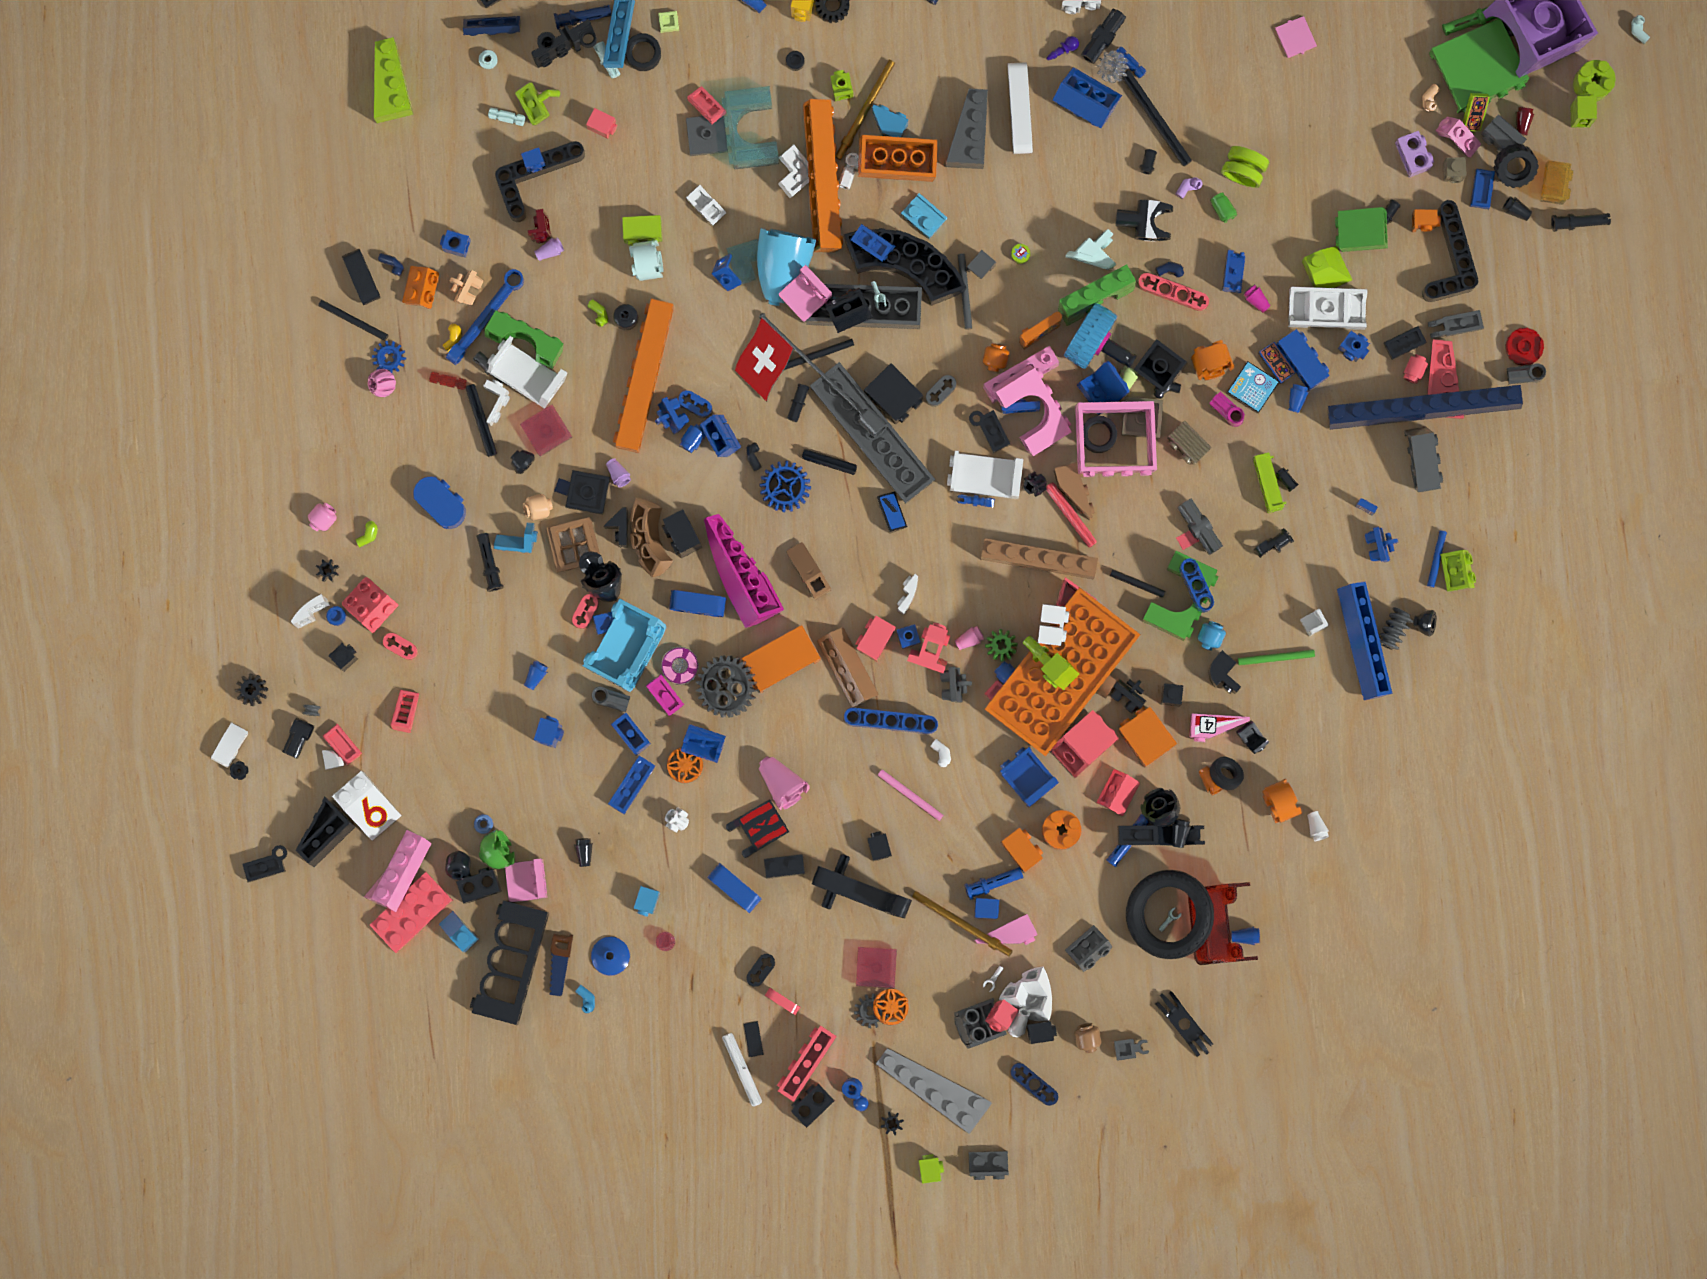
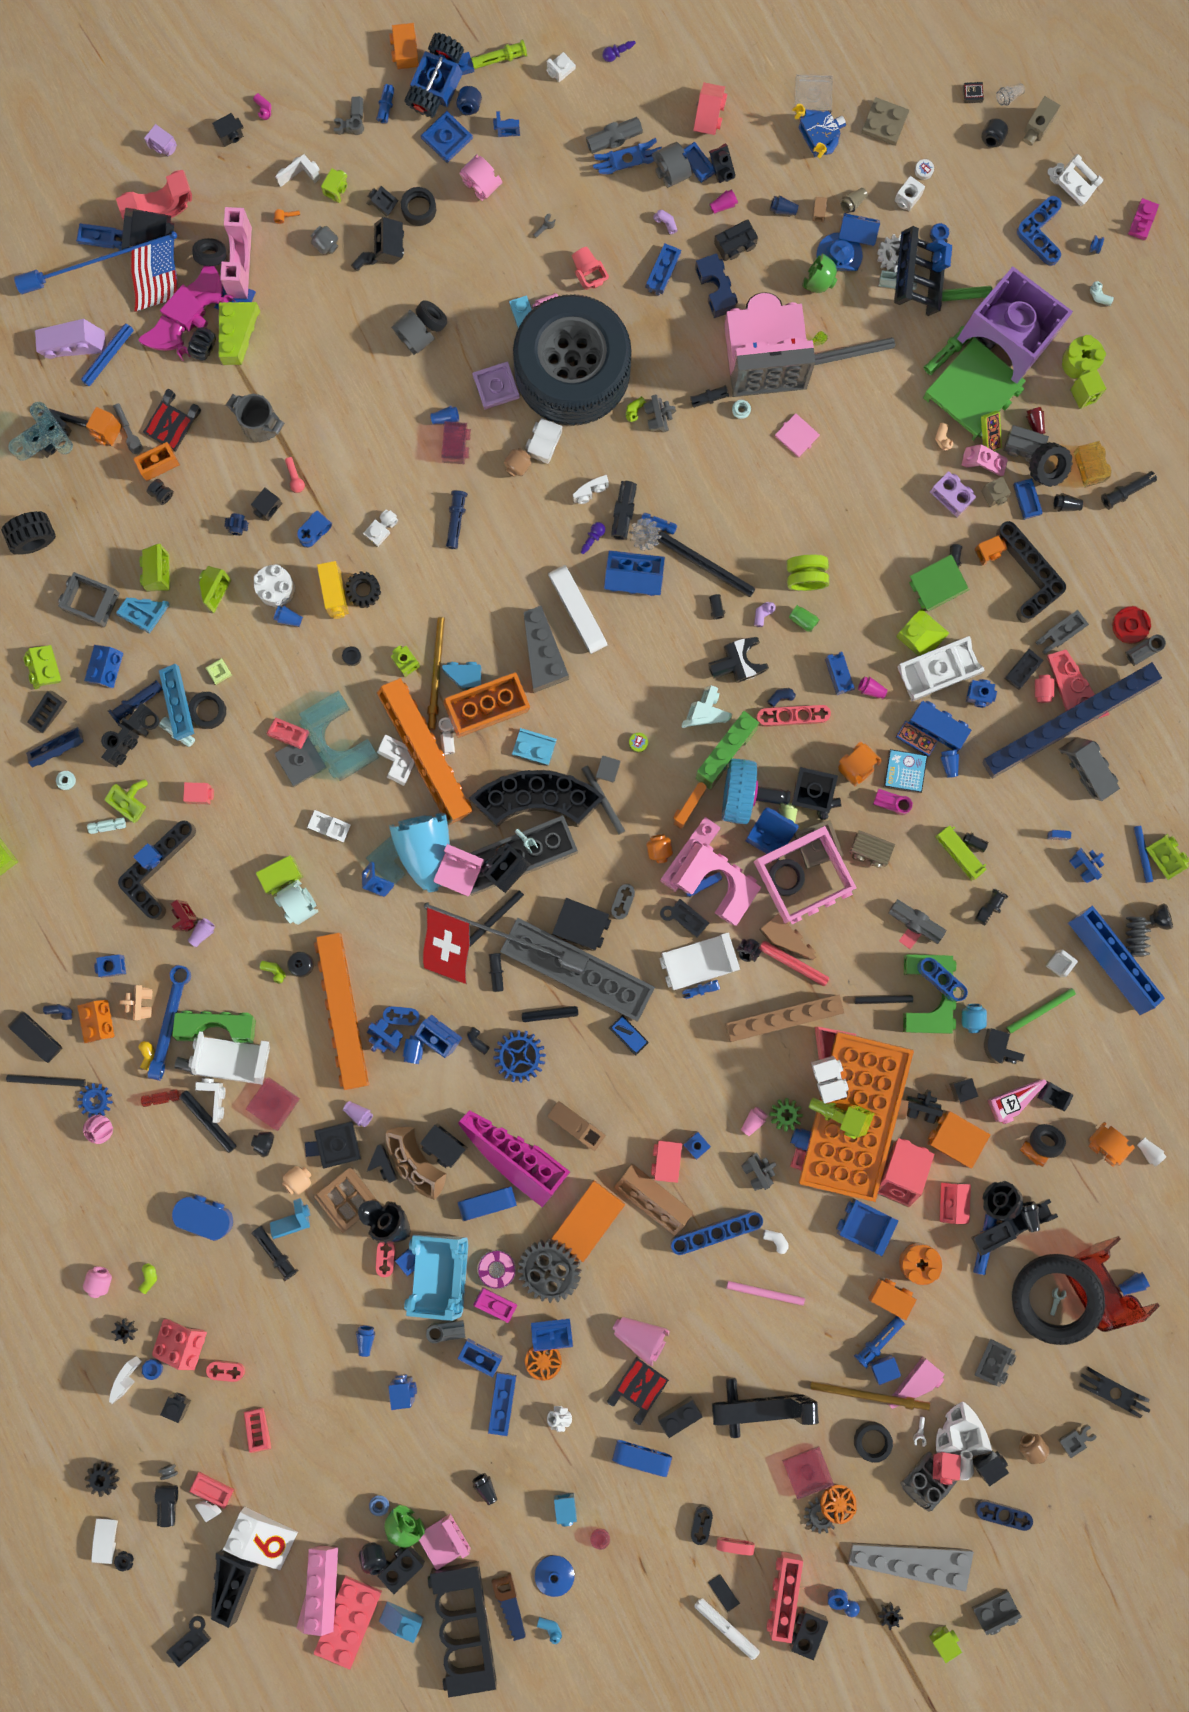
camera: 30 degrees left, 0 degrees up
blue hinge [851,224,895,261] -> none
black brick [867,831,892,862] -> none
white slope [897,574,918,615] -> none
coral tile [907,623,950,673] -> none
none -> black tyre [854,1422,893,1463]

